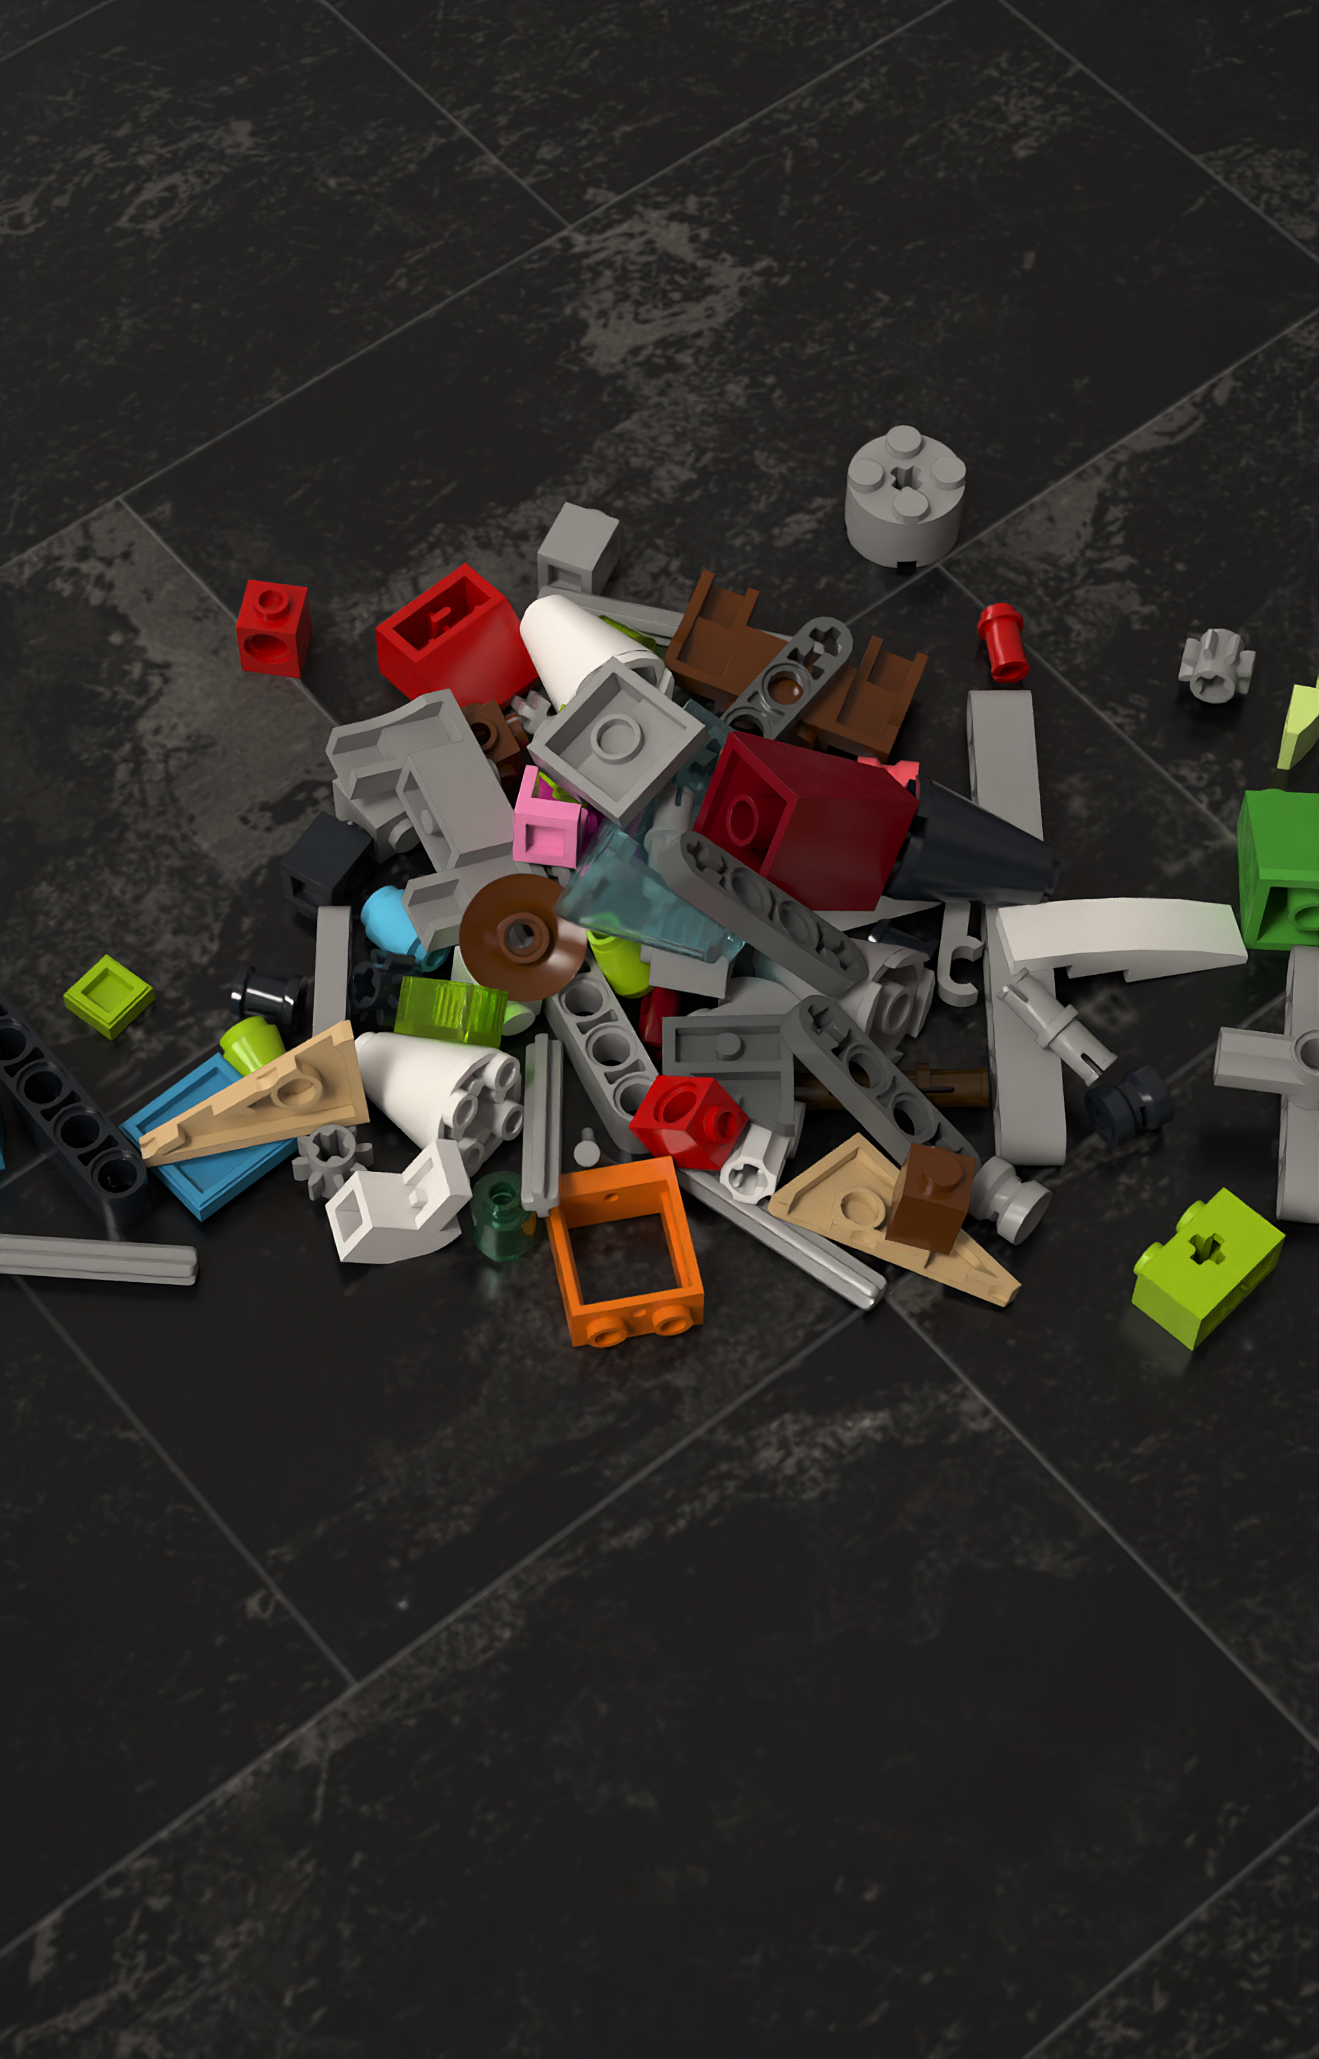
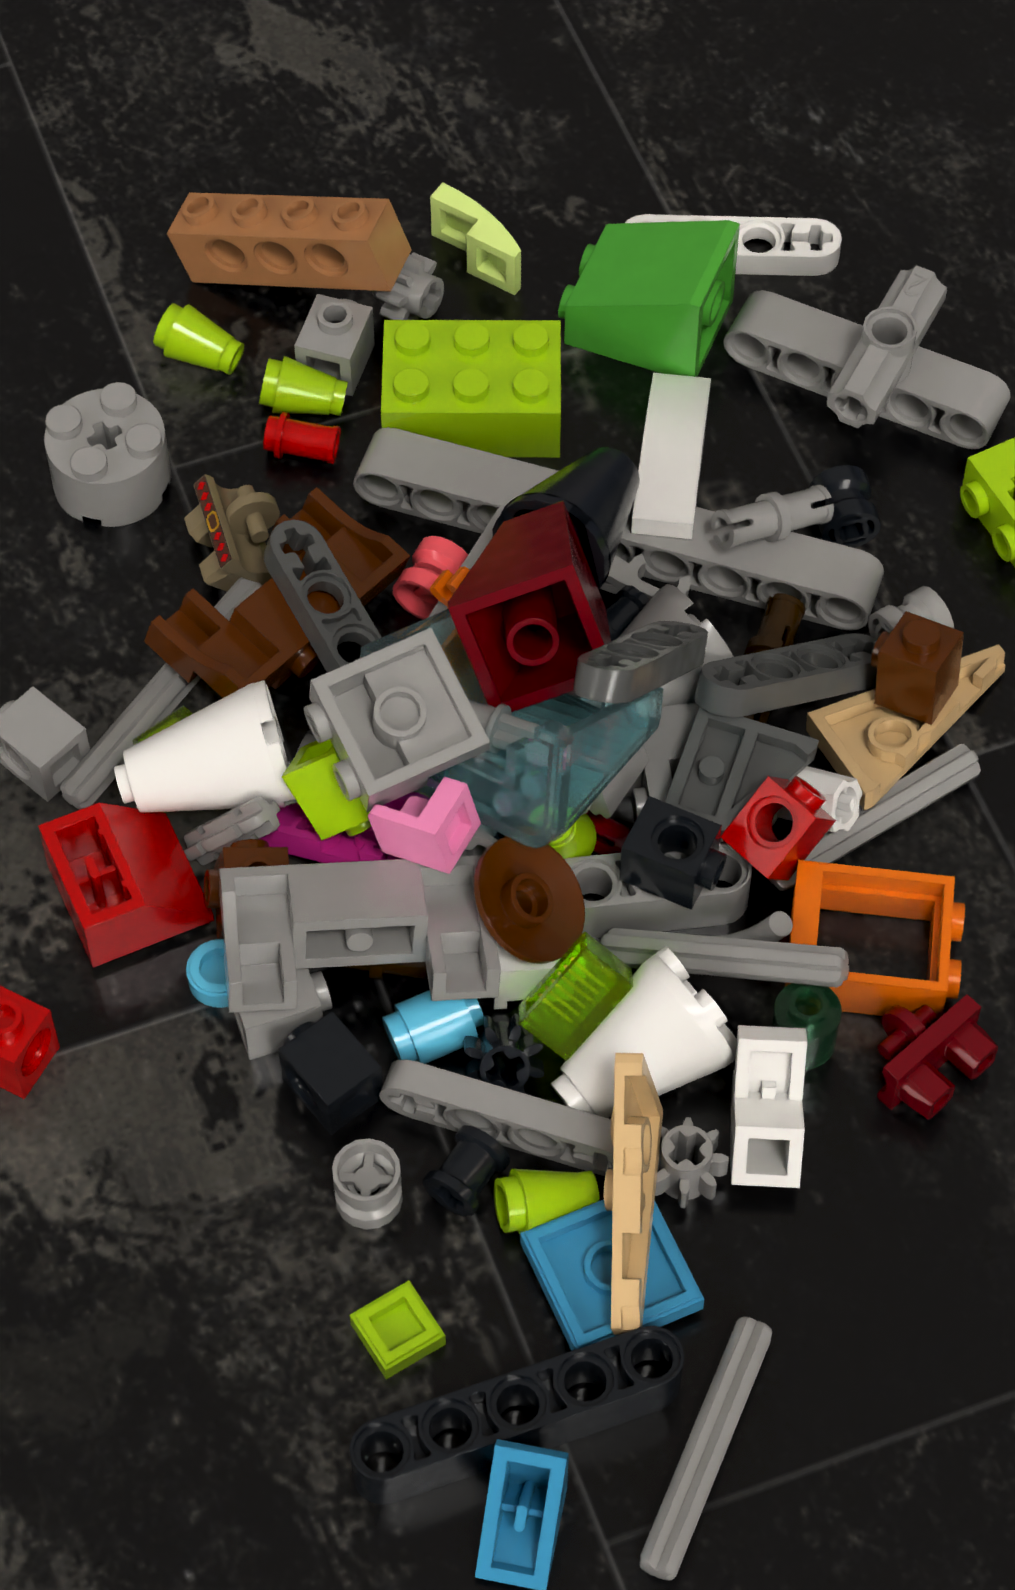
camera: 70 degrees left, 0 degrees up
none -> lime cone [153,303,245,375]
none -> medium nougat brick [167,192,412,292]
none -> dark tan hips [184,474,280,591]
none -> lime cone [259,356,348,416]
none -> light grey brick [294,294,375,396]
none -> light grey wheel [332,1138,403,1230]
none -> lime brick [381,320,561,458]
none -> black brick [620,796,727,910]
none -> dark red hips [877,994,998,1120]

